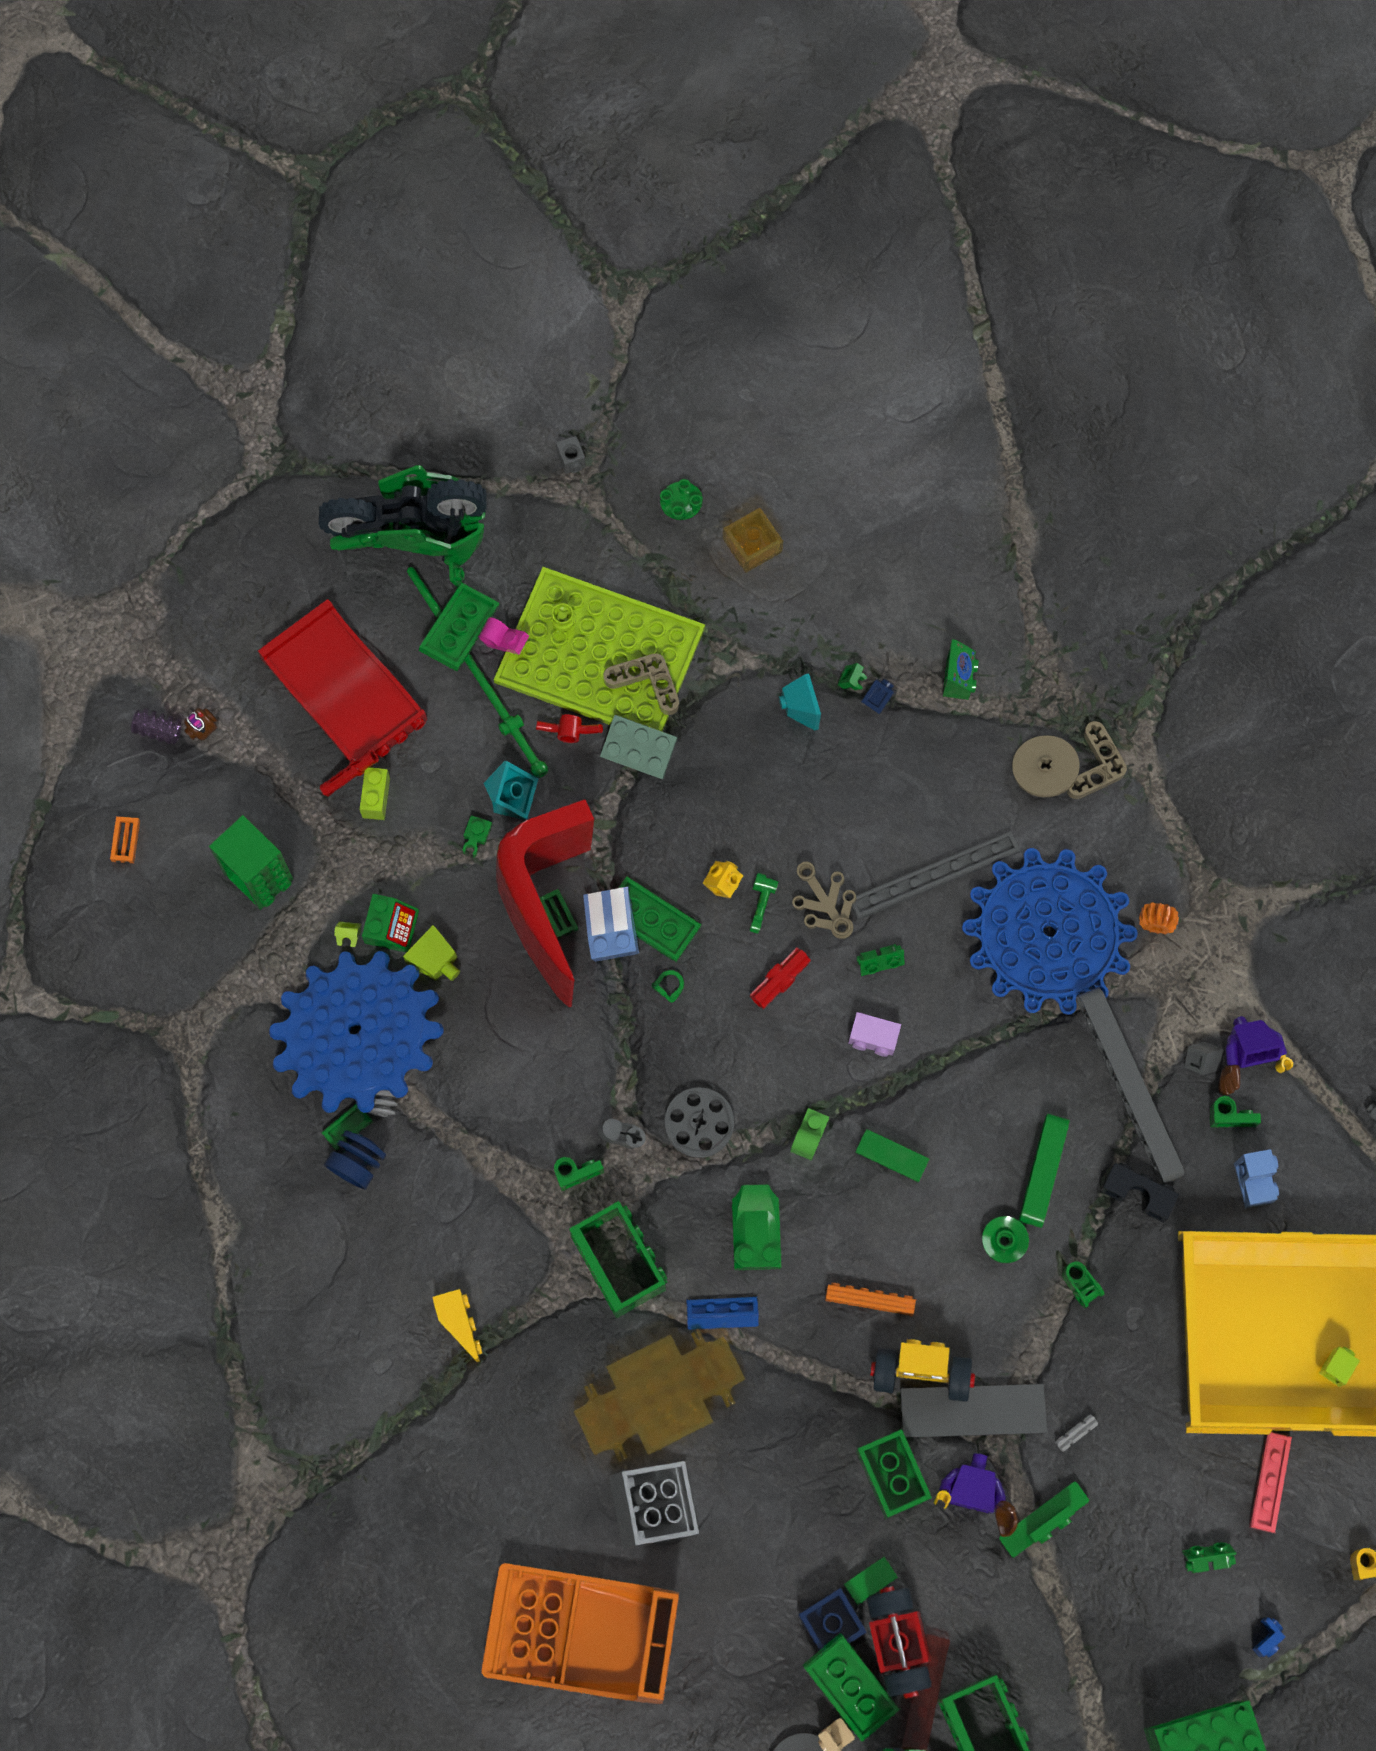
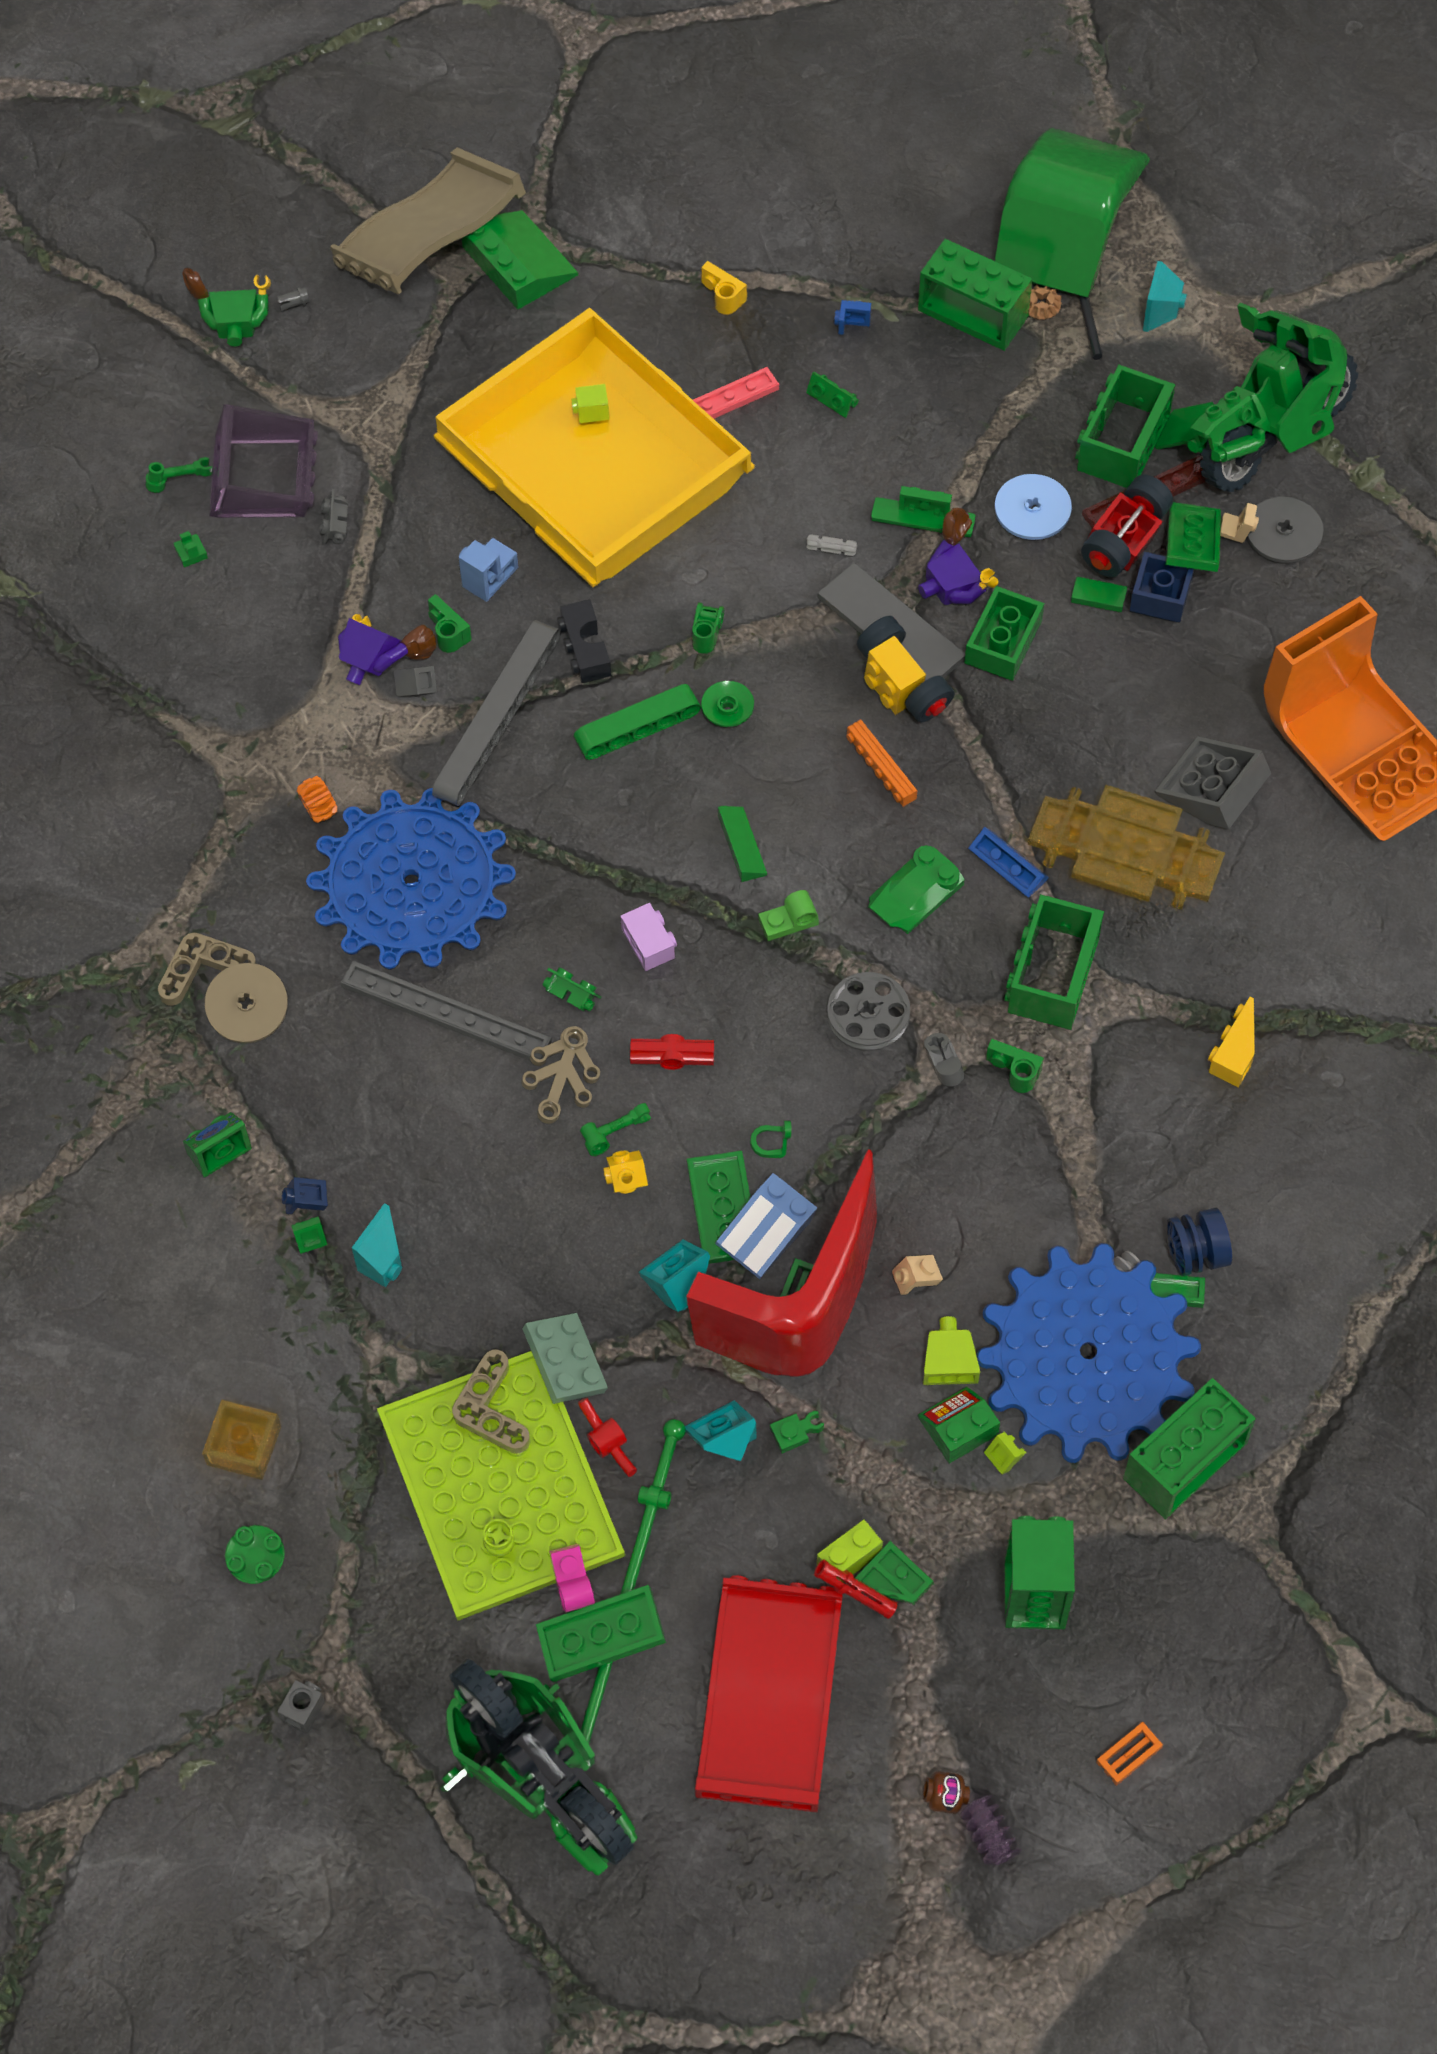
camera: 130 degrees left, 10 degrees down
none -> teal slope [639,1239,710,1312]
none -> green wing [855,1541,934,1605]
none -> tan bracket [892,1255,943,1295]
none -> light blue piece [995,474,1072,540]
none -> green hose [1123,1378,1256,1520]

